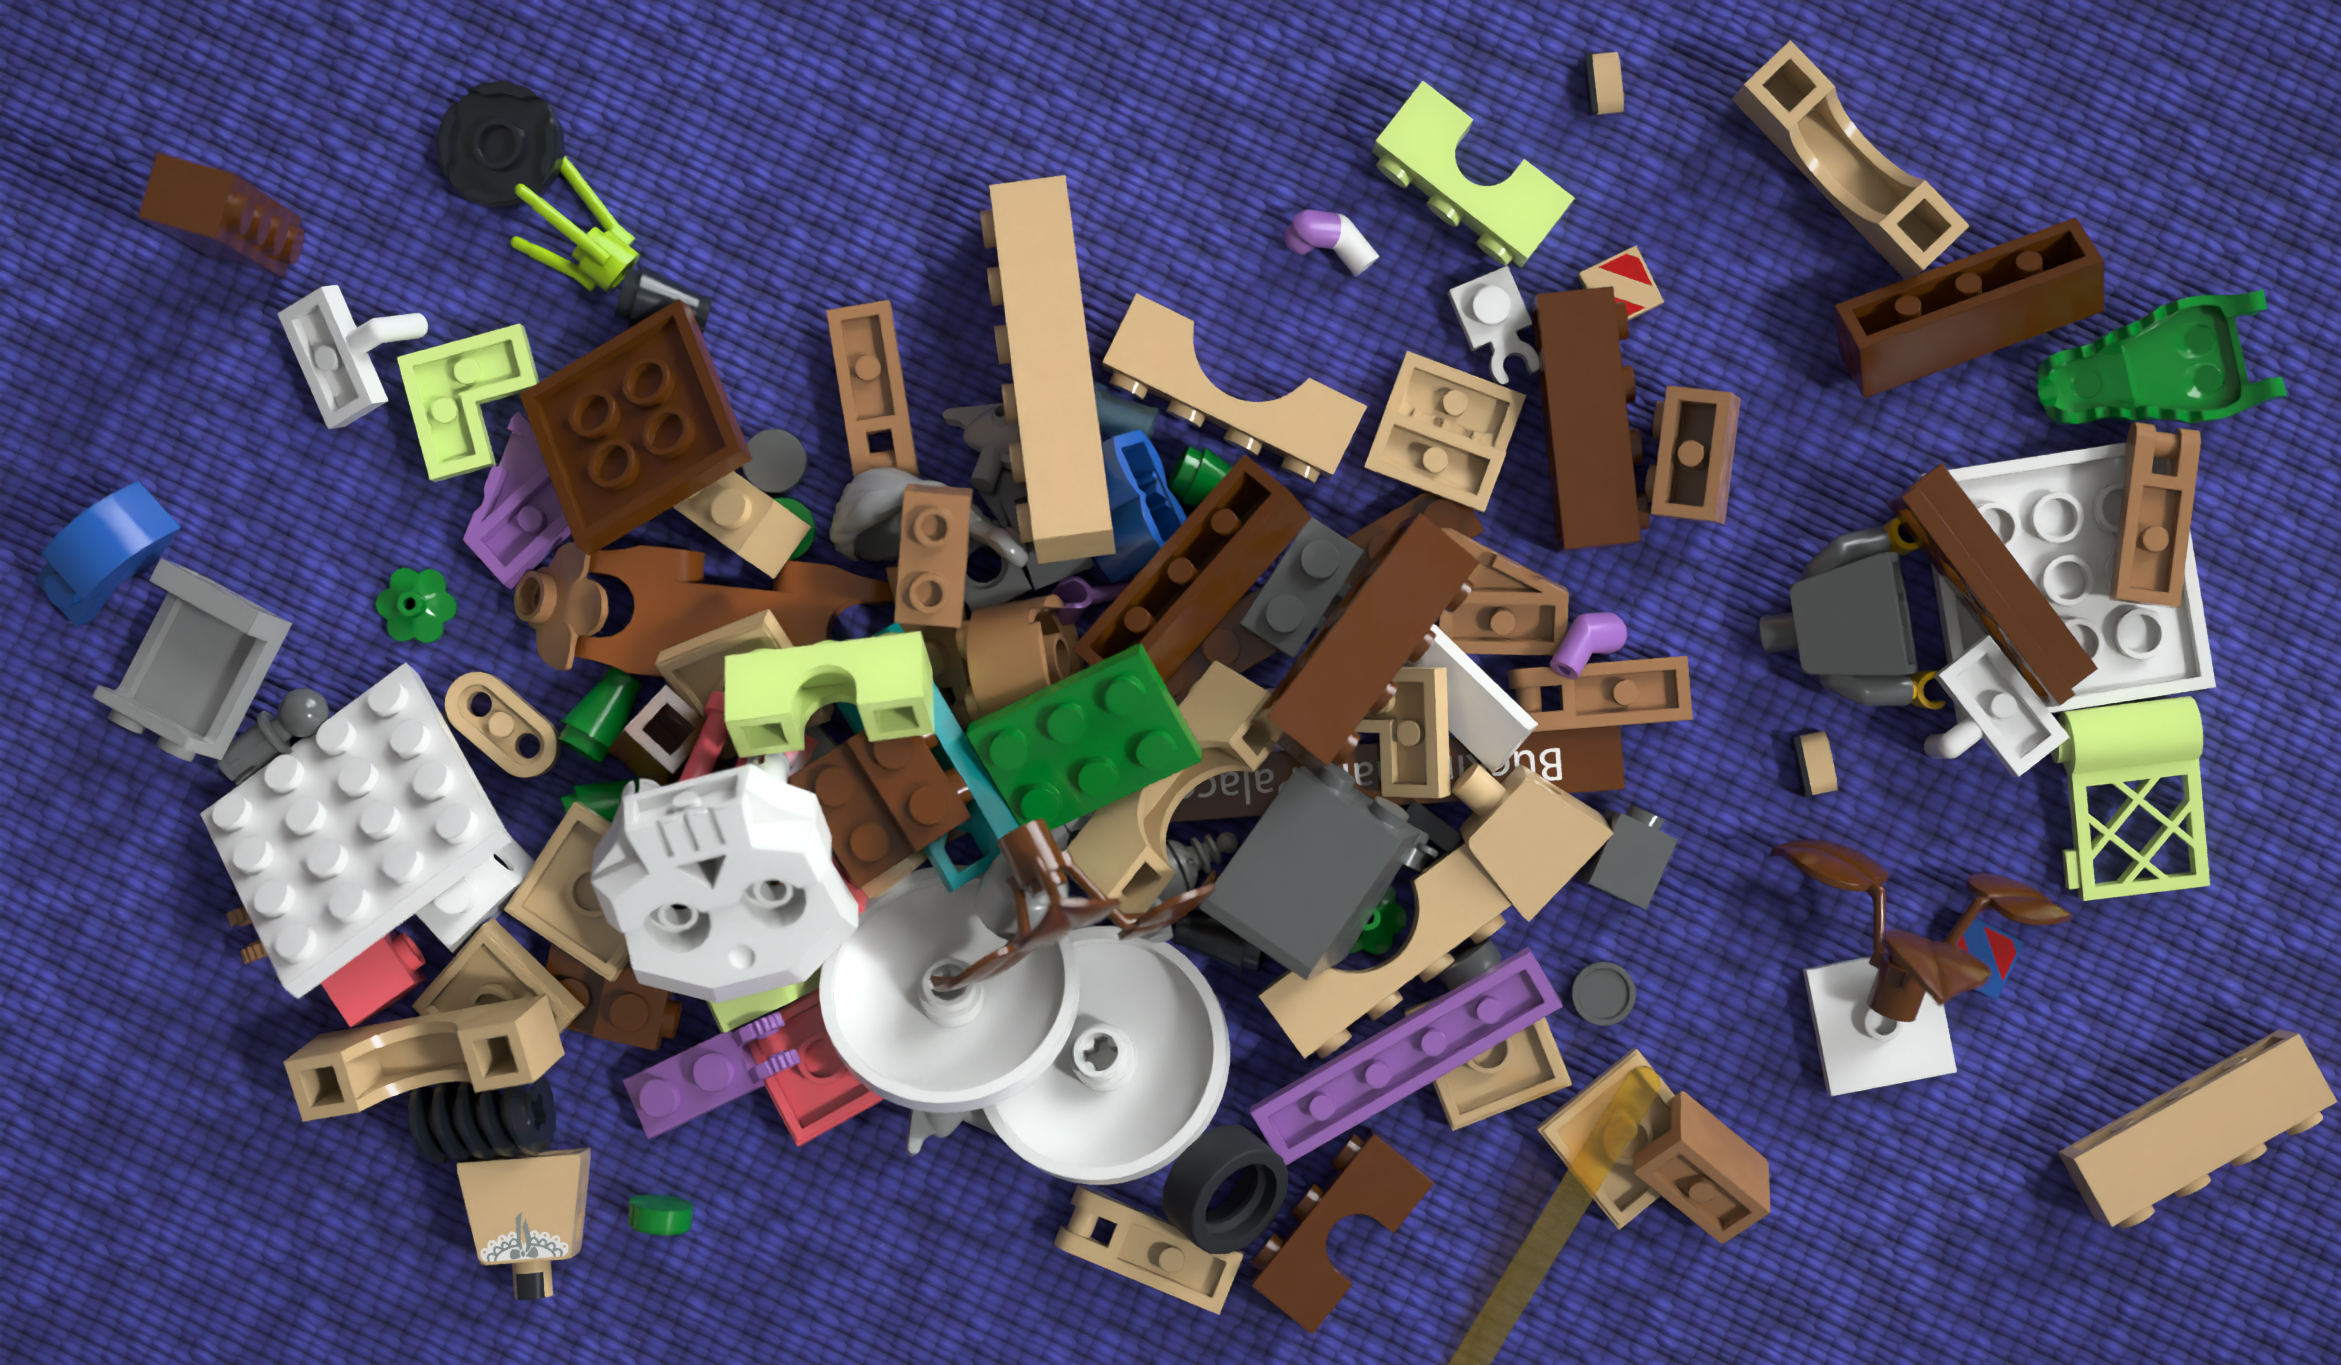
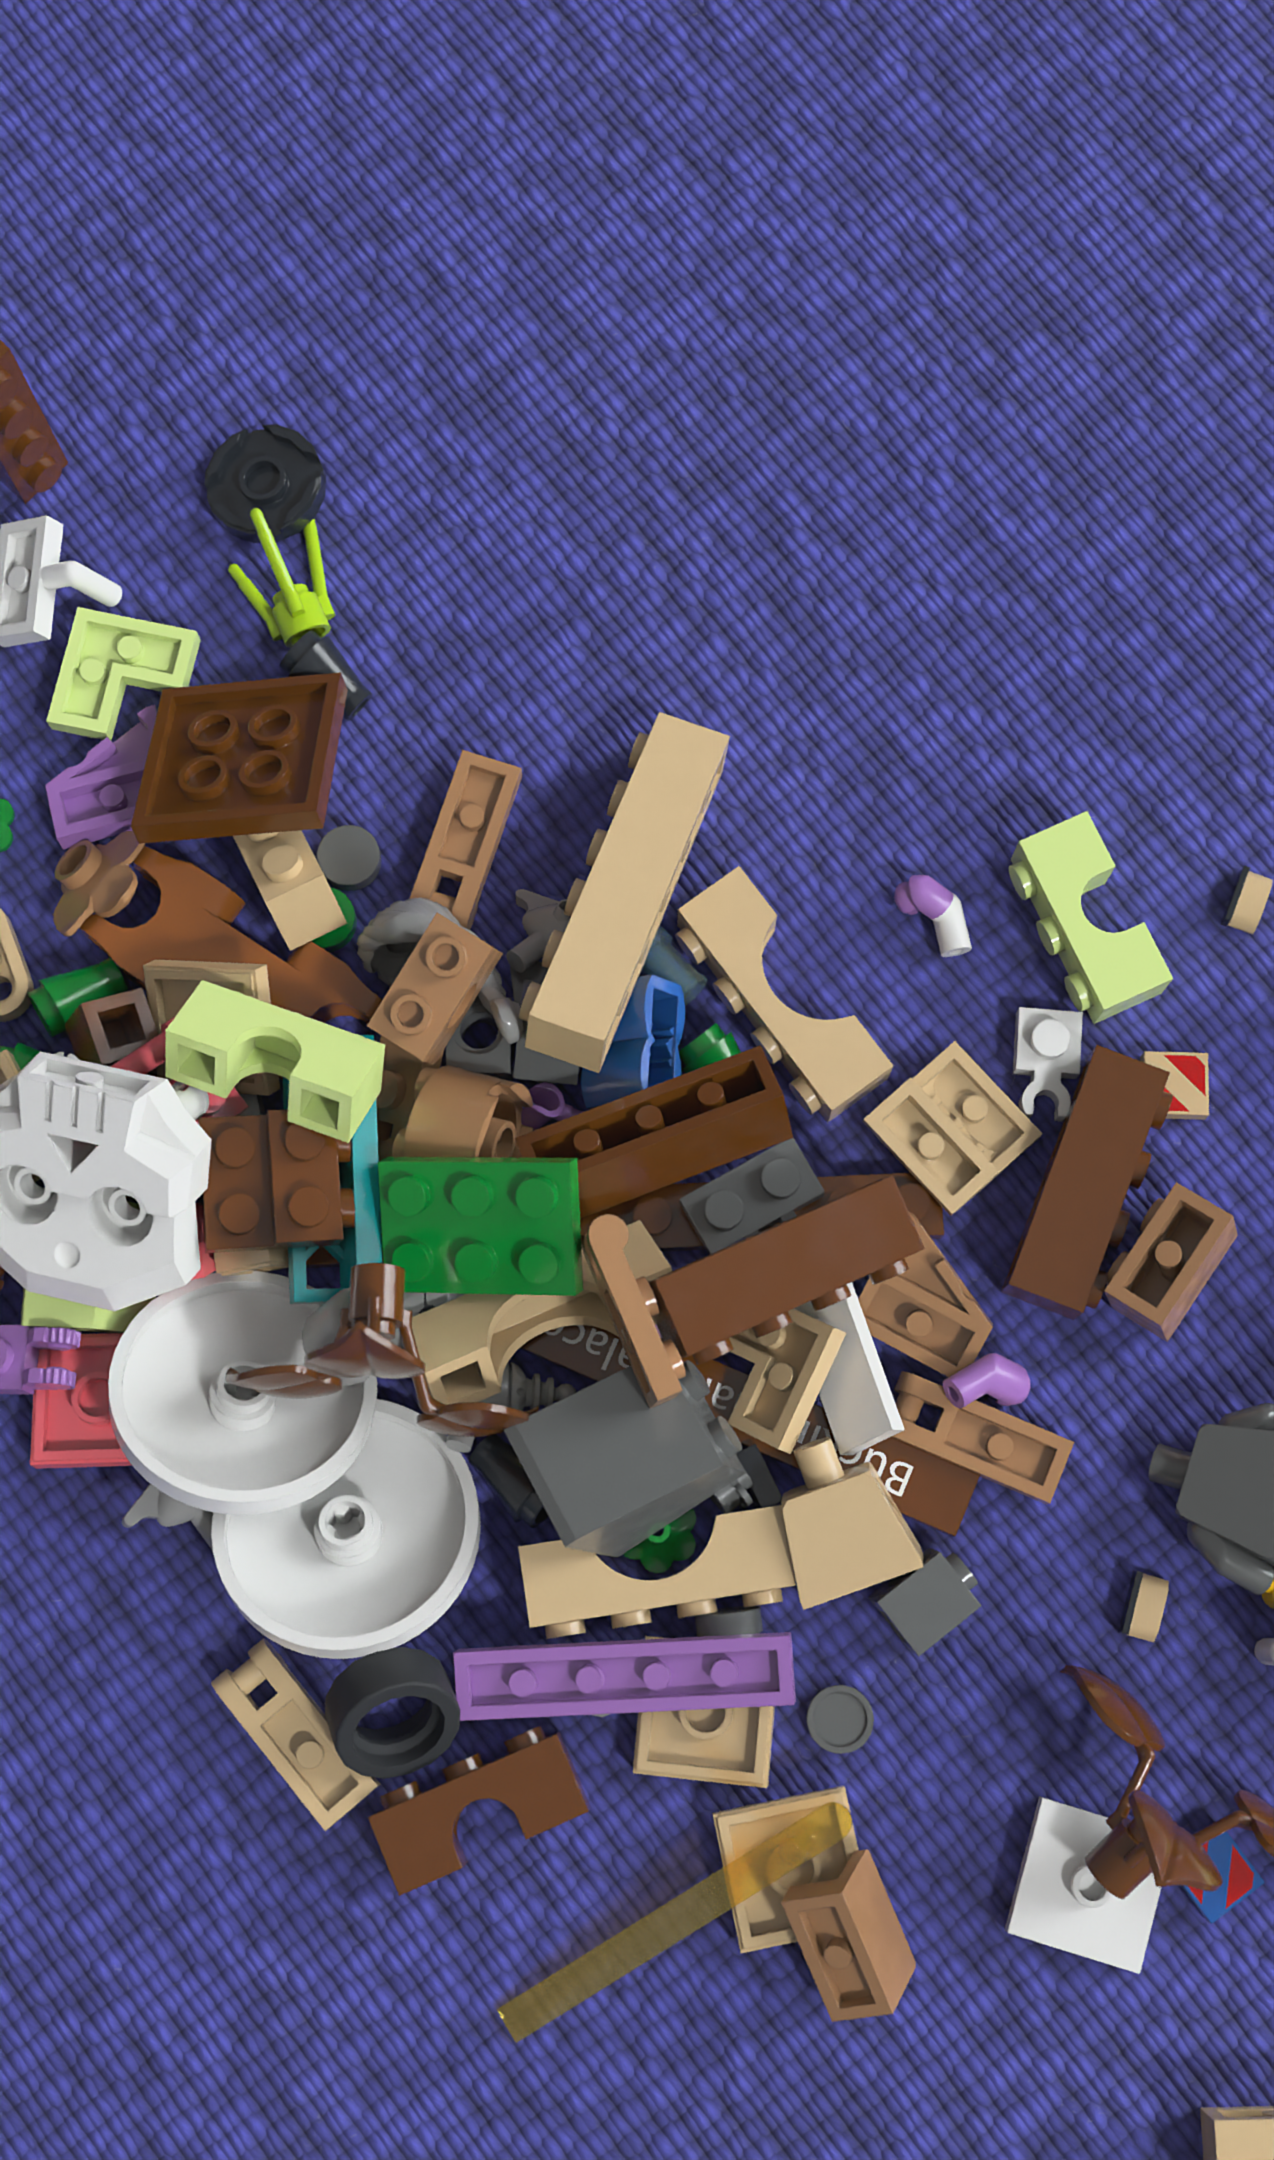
camera: 30 degrees right, 10 degrees down
none -> medium nougat plate [582,1214,686,1409]

